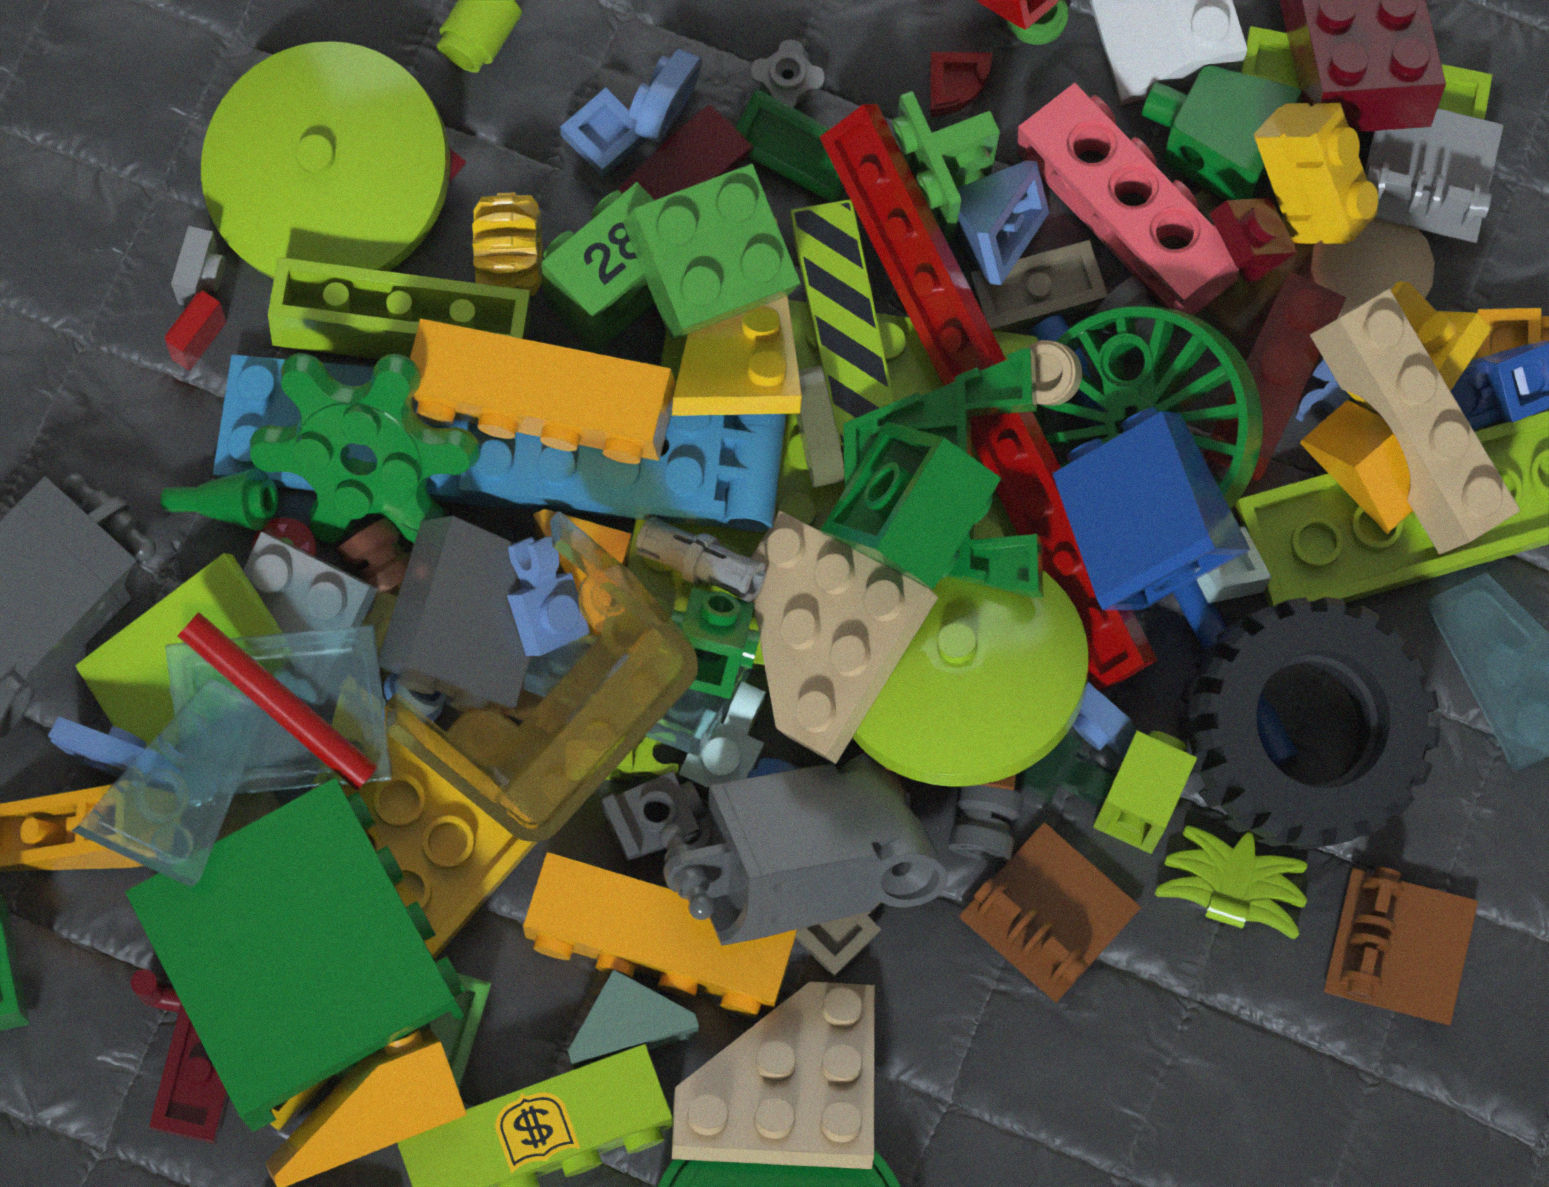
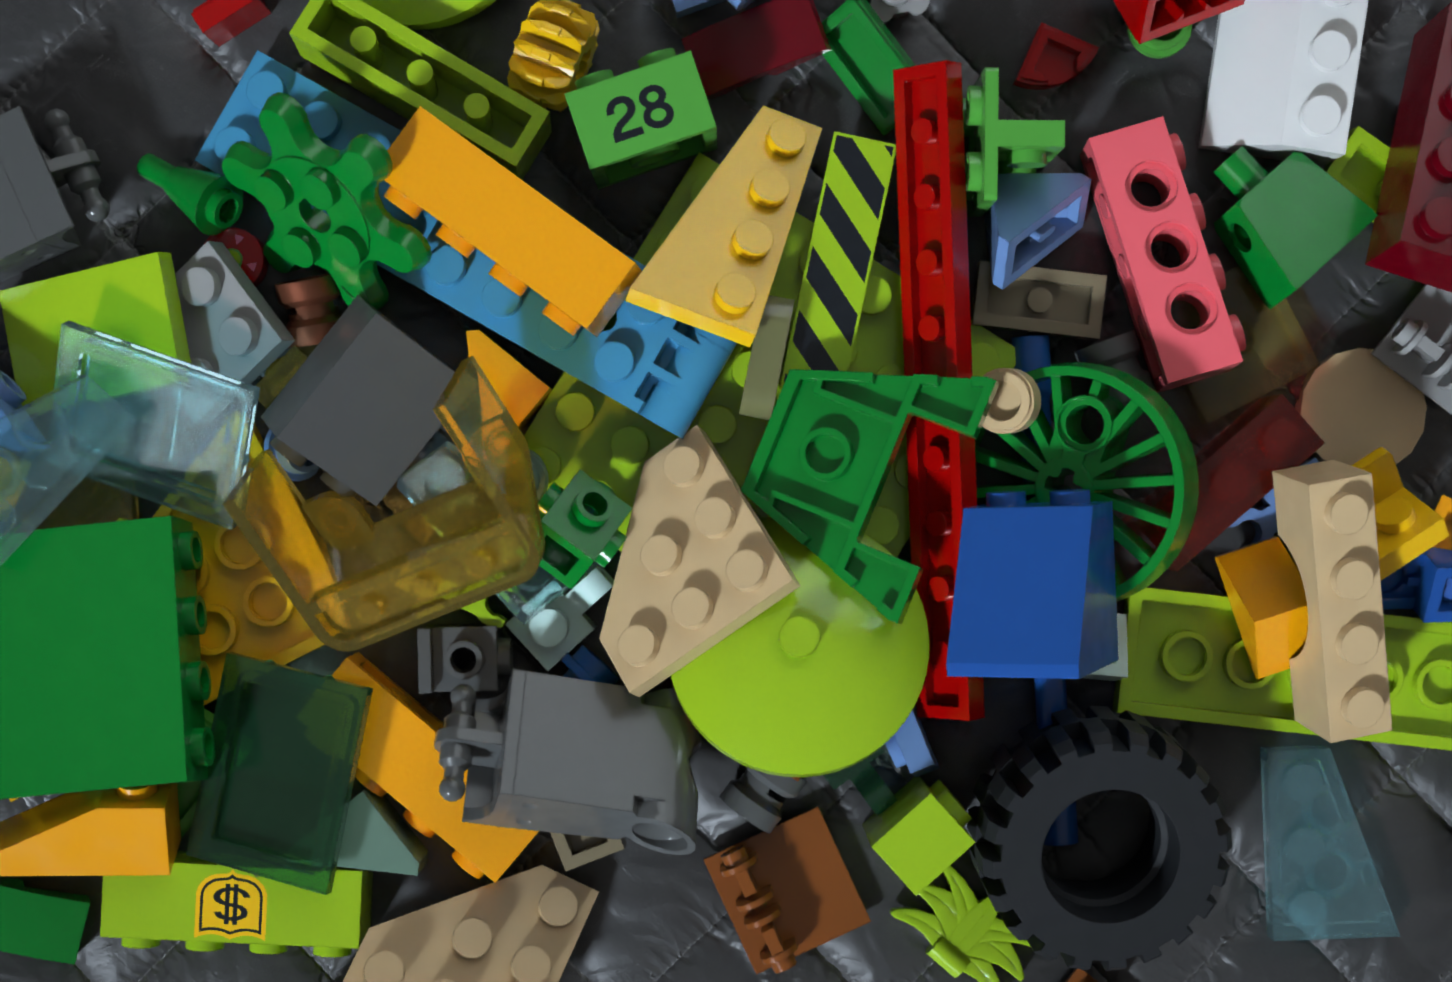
camera: 30 degrees right, 15 degrees up
red piece [177,612,378,791] -> none
medium blue plate [507,536,590,656] -> none
bright green brick [623,164,801,341] -> none
light grey pin [636,517,767,602] -> none
green slope [820,422,1001,589] -> none
dark red bracket [1209,198,1297,282] -> none
yellow brick [1254,103,1378,244] -> none
none -> clear green piece [186,652,373,895]

